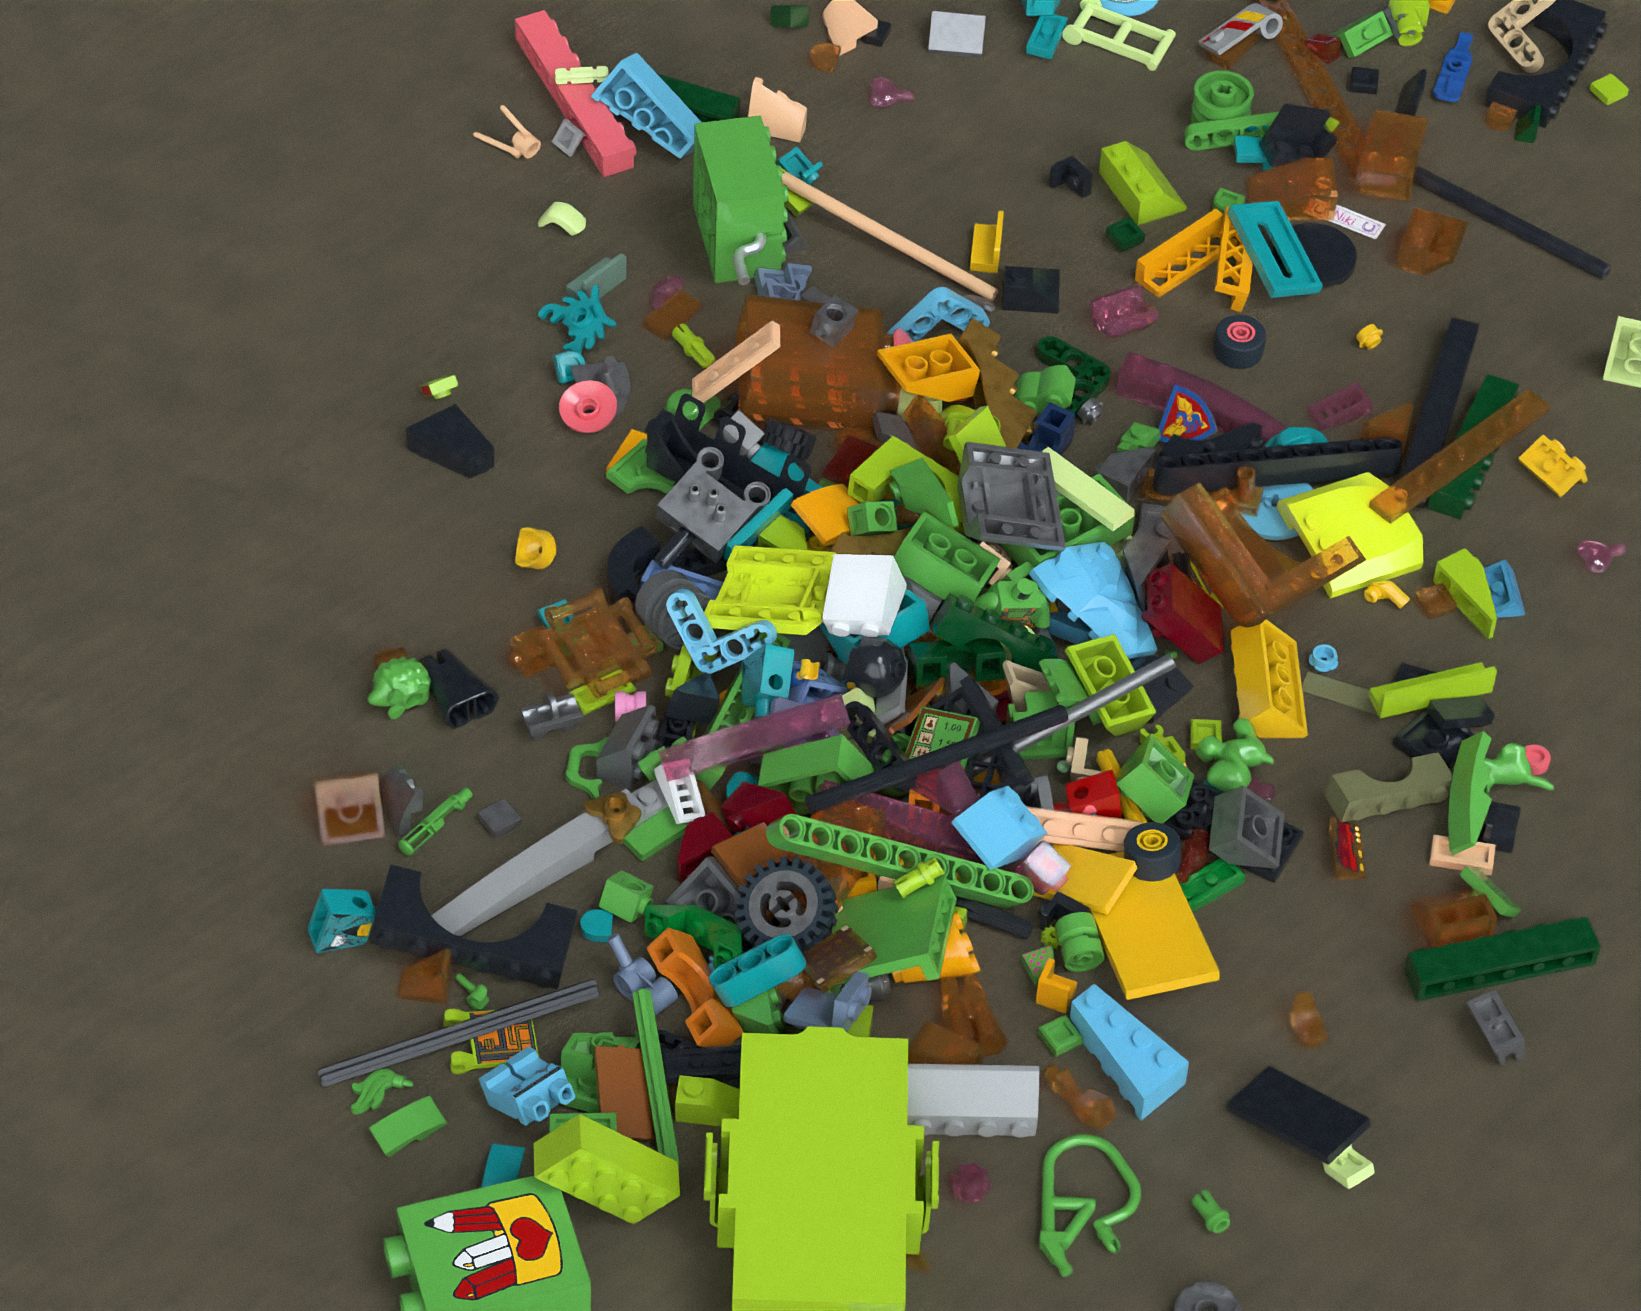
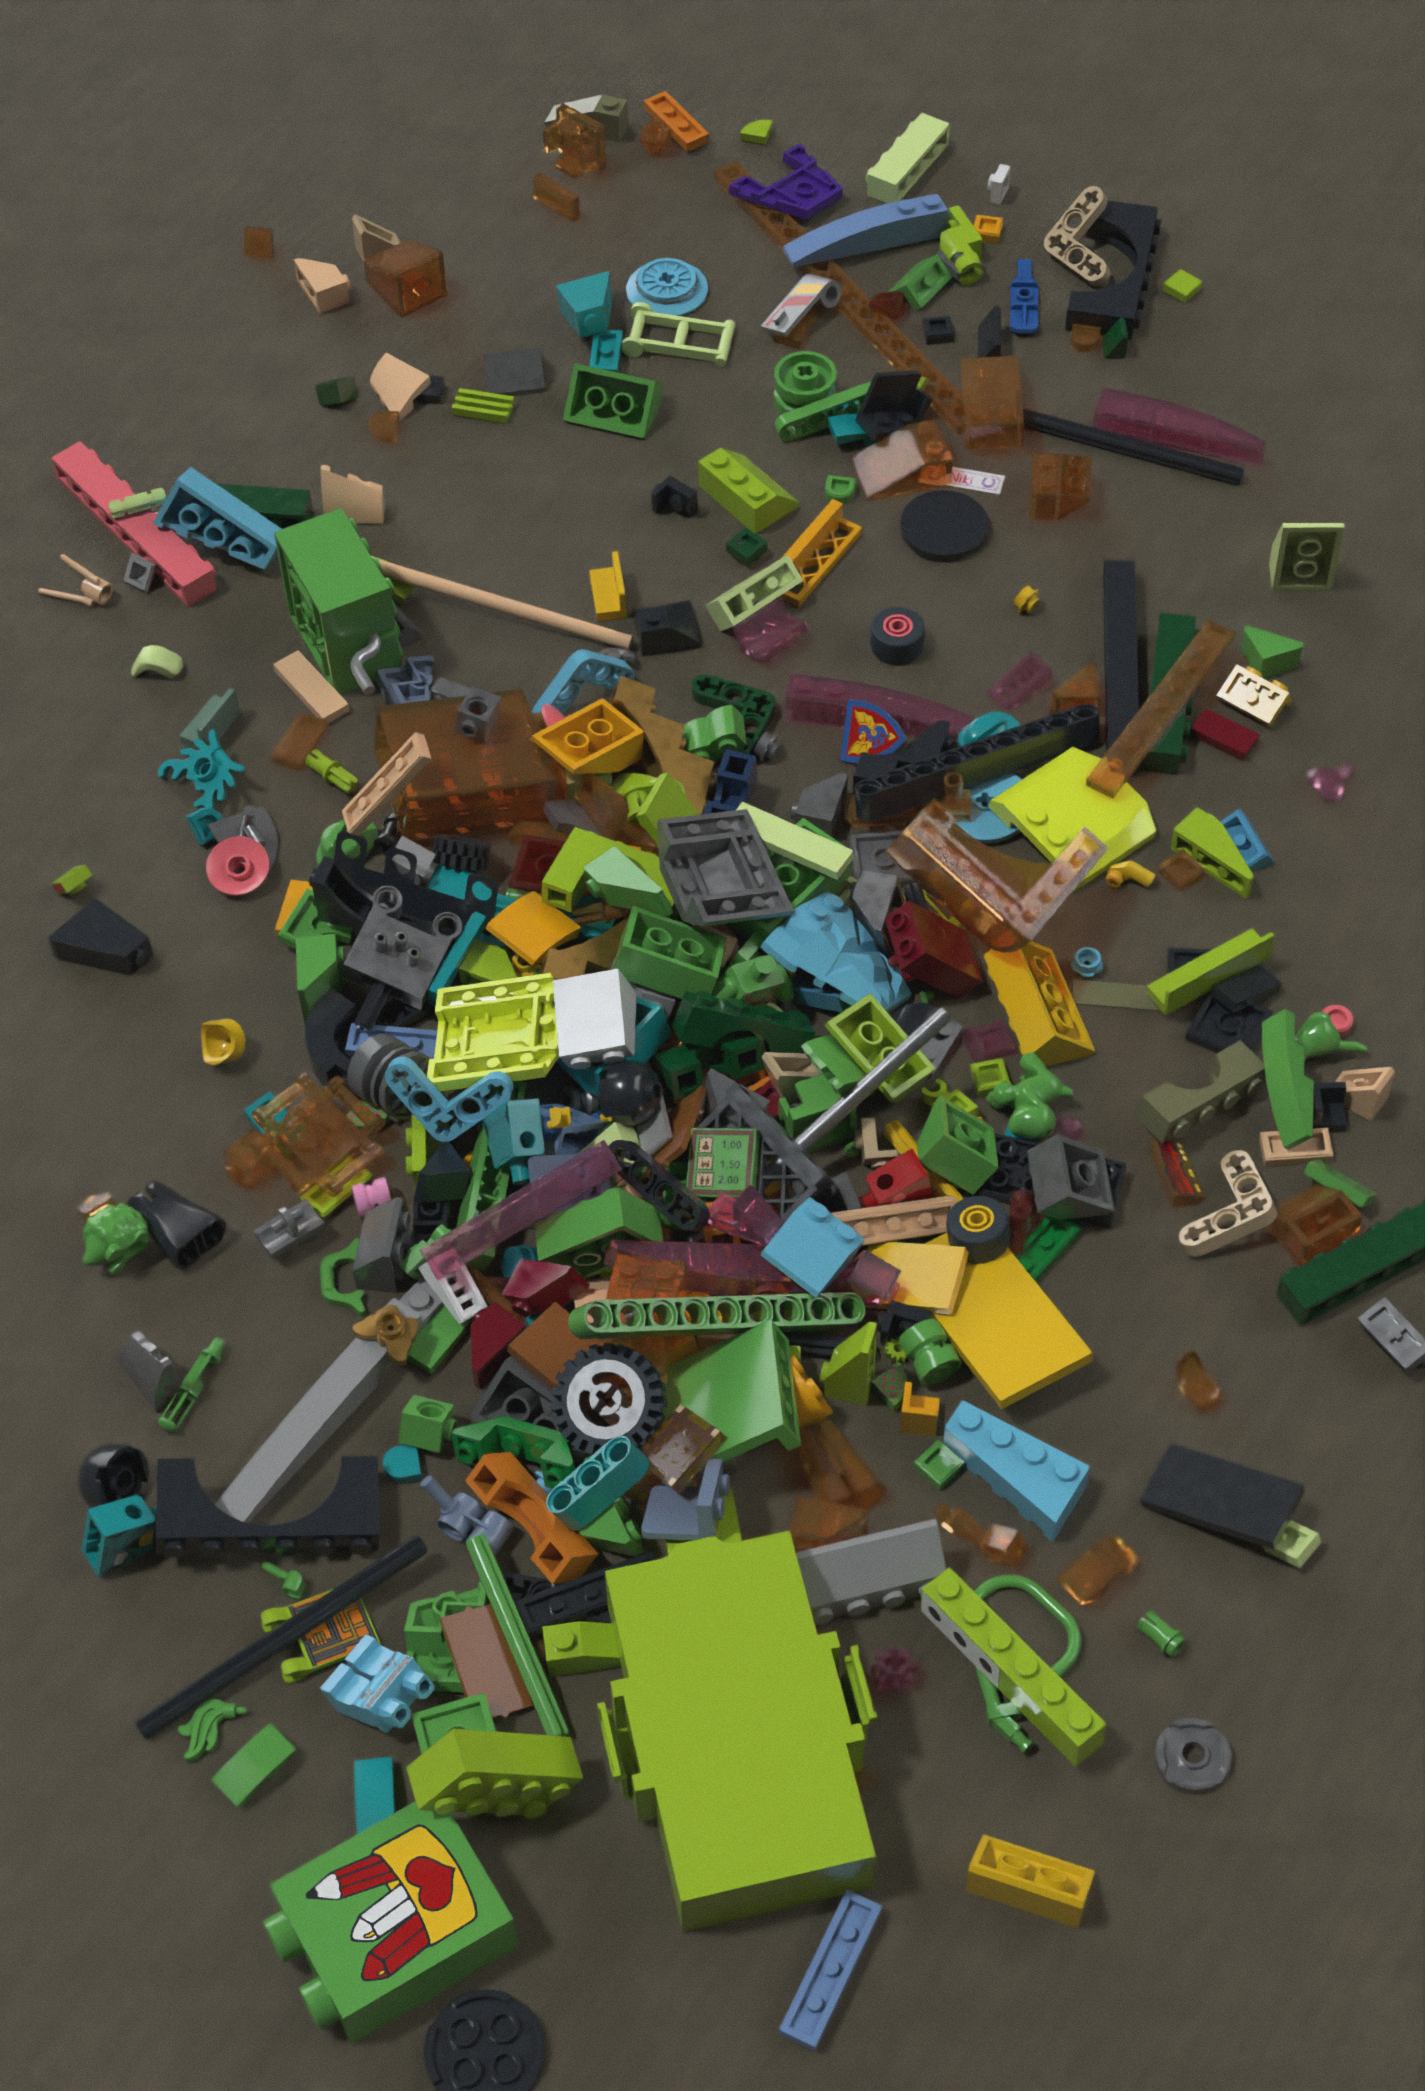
camera: 10 degrees left, 5 degrees up
clear orange slope [313,771,385,845] -> none
clear orange slope [397,948,452,1004] -> none
flat silver tile [478,798,522,839] -> none
clear pink rock [652,275,684,309] -> none
teal bracket [775,146,823,185] -> none
black axle [804,705,1069,814] -> none
bright green brick [847,501,898,536] -> none
clear pink rock [869,77,914,108] -> none
lime pin [893,856,945,899] -> none
bright green plate [1117,422,1161,452] -> none
light orange fence [1214,206,1253,312] -> none
teal piece [1227,201,1323,298] -> none
none -> black cylinder [78,1443,149,1508]
none -> light nougat tile [273,650,350,725]
none -> bright green slope [296,934,349,1028]
none -> lime tile [451,388,515,423]
none -> bright green slope [563,363,664,439]
none -> yellowish green slope [705,555,803,631]
none -> lime slope [820,1322,877,1406]
none -> lime brick [920,1567,1106,1767]
none -> clear pink tile [963,1020,1015,1063]
none -> clear orange slope [1056,1534,1143,1605]
none -> clear pink slope [1093,387,1267,467]
none -> tan beam [1179,1150,1277,1257]
none -> dark red tile [1189,708,1260,761]
none -> bright green slope [1240,625,1304,678]
none -> light nougat slope [1335,1067,1395,1121]

